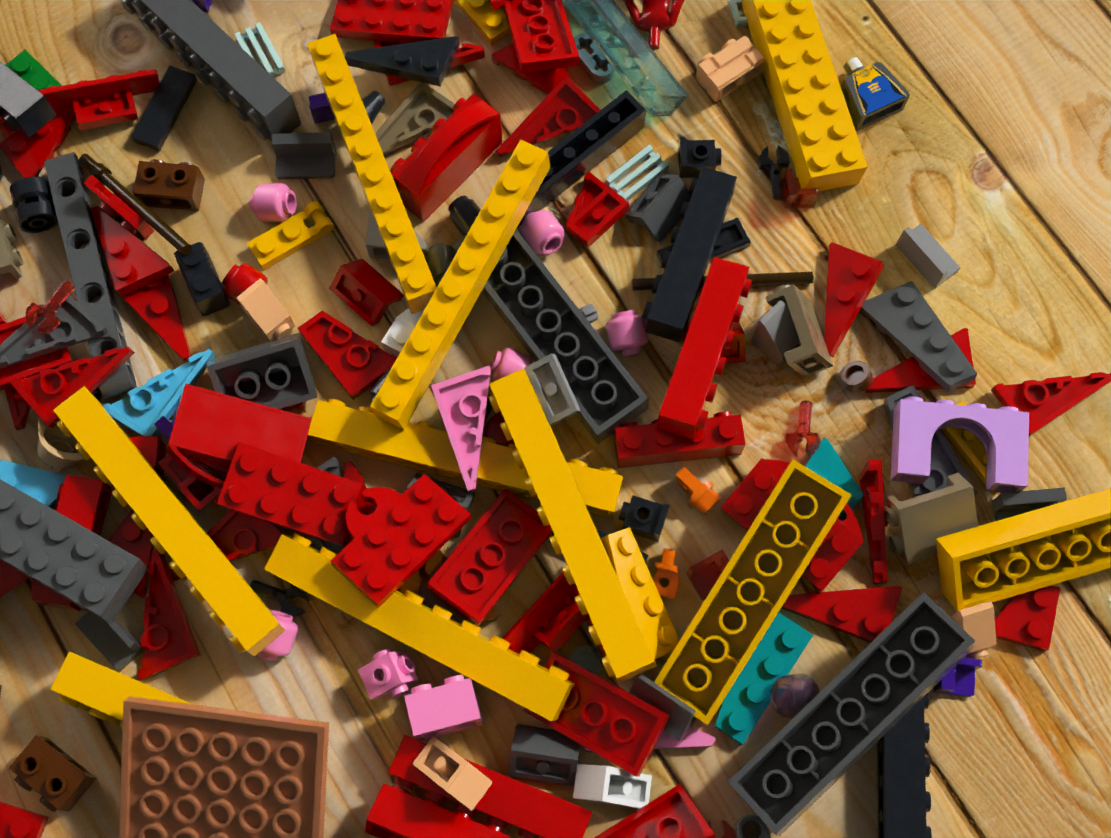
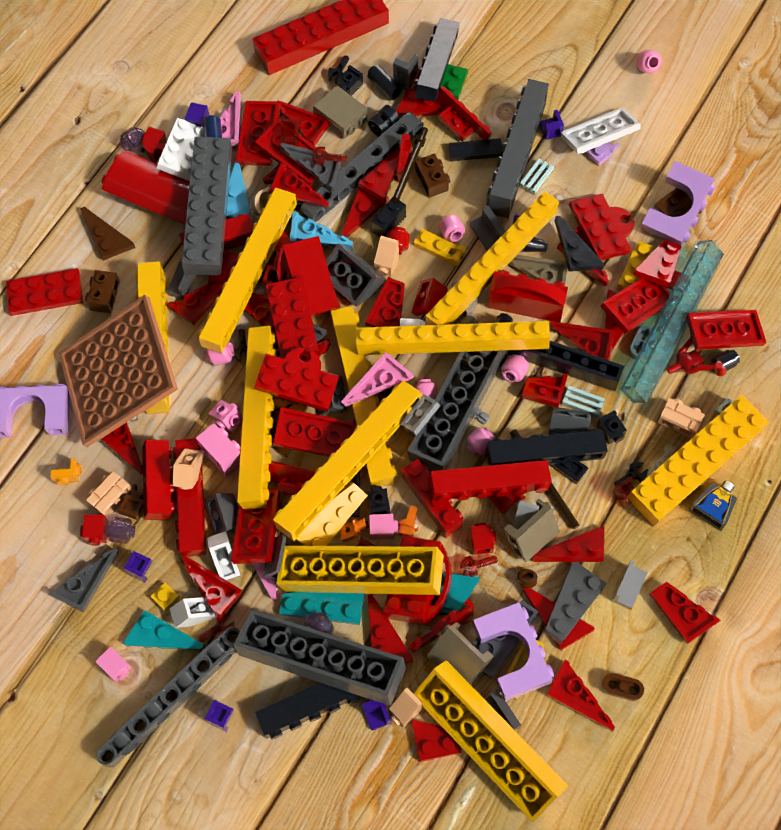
camera: 65 degrees right, 5 degrees down
none -> bright pink brick [369,514,398,540]
none -> red brick [470,523,497,555]
none -> reddish brown plate [602,673,644,701]
none -> red wing [649,581,721,644]

